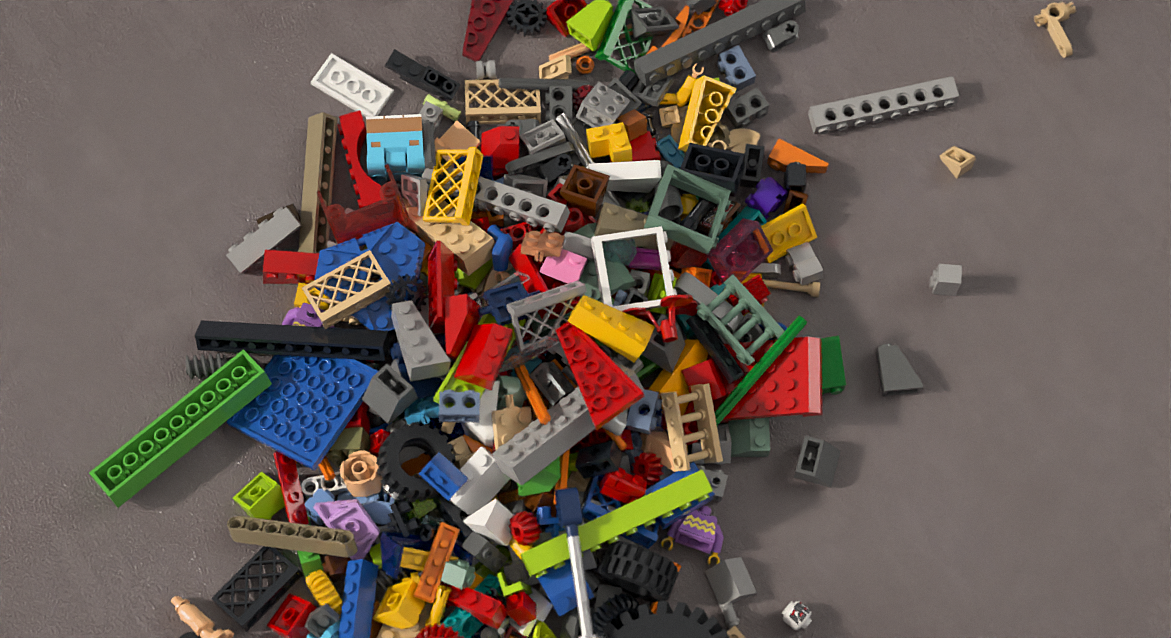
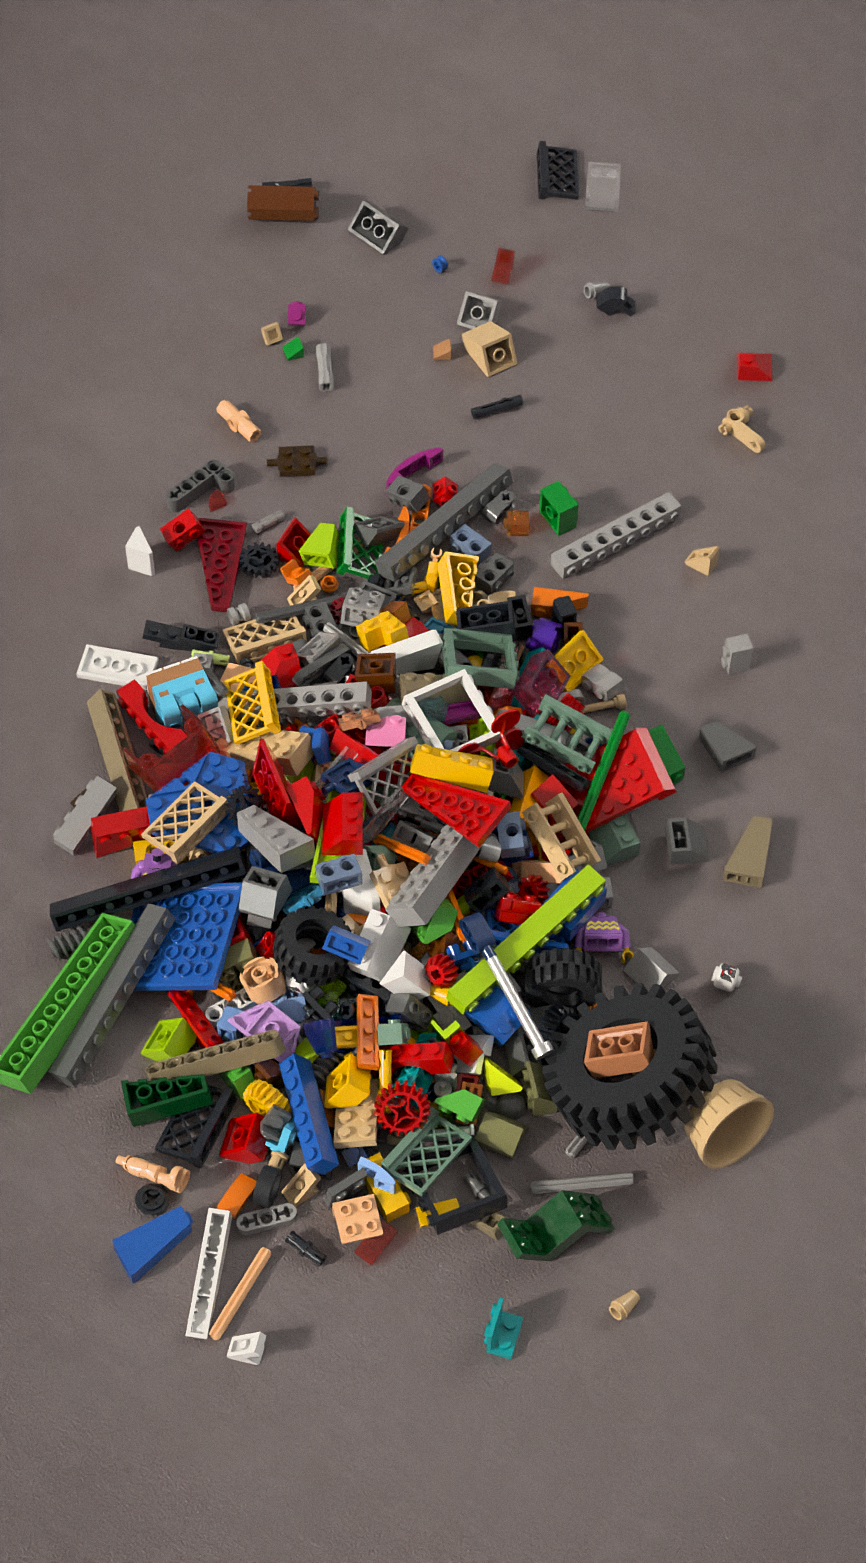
camera: 15 degrees left, 15 degrees down
none -> dark grey brick [48,903,175,1088]
none -> dark green wedge [121,1074,213,1127]
none -> orange bracket [280,559,312,585]
none -> clear orange brick [503,510,529,536]
none -> green brick [539,481,579,536]
none -> dark tan slope [723,816,773,888]

